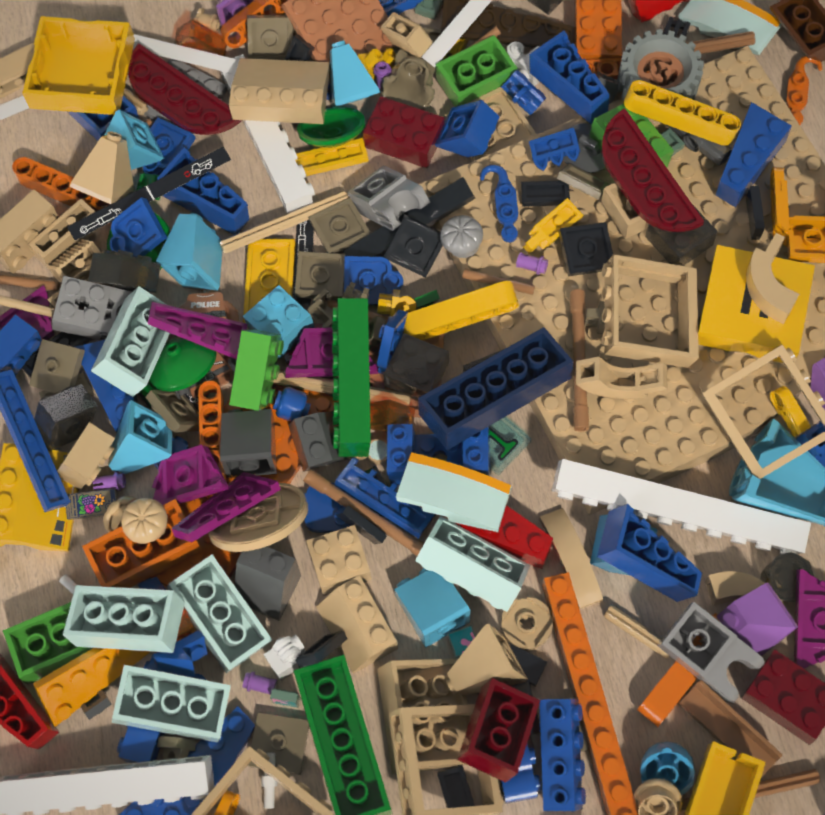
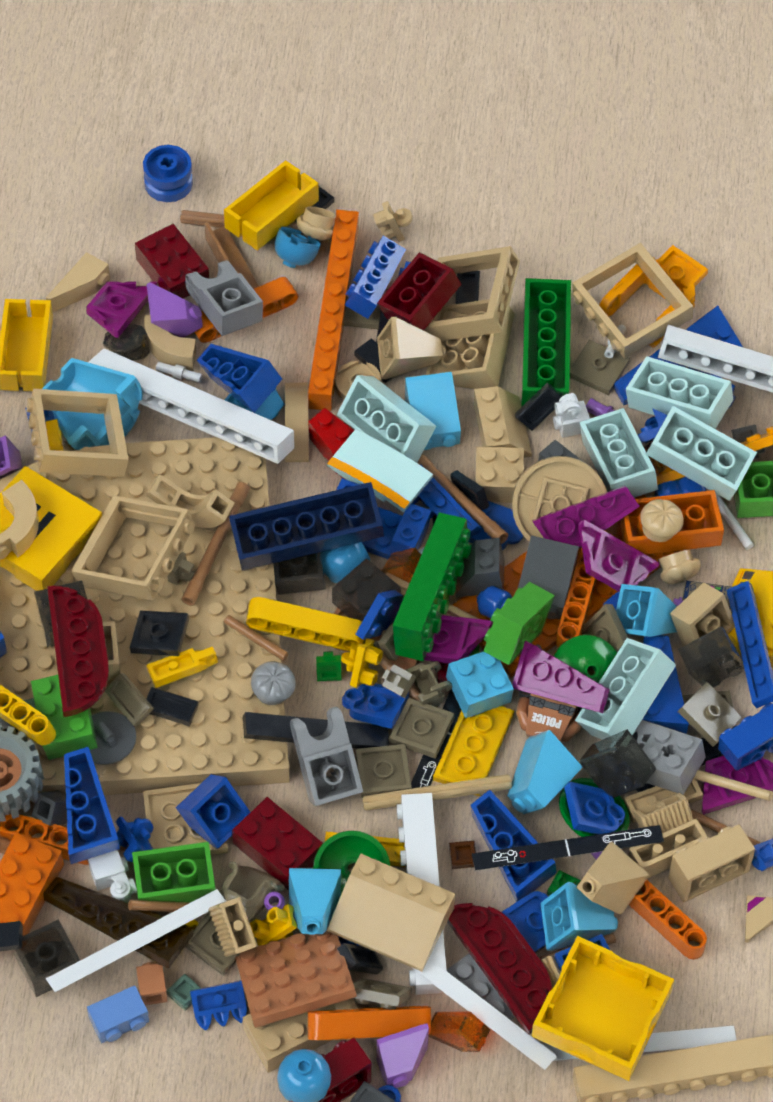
camera: 165 degrees left, 10 degrees down
tan brick [193,8,221,36] -> none
sand green tile [270,688,300,708] -> none
black tile [383,215,443,278] -> none
blue piece [480,165,518,243] -> none
medium lavender pin [516,252,548,275] -> none
blue plate [529,127,581,171] -> none
tan axle [604,605,670,659] -> none
none -> white bar [156,362,202,383]
none -> reddish brown tile [449,840,476,869]

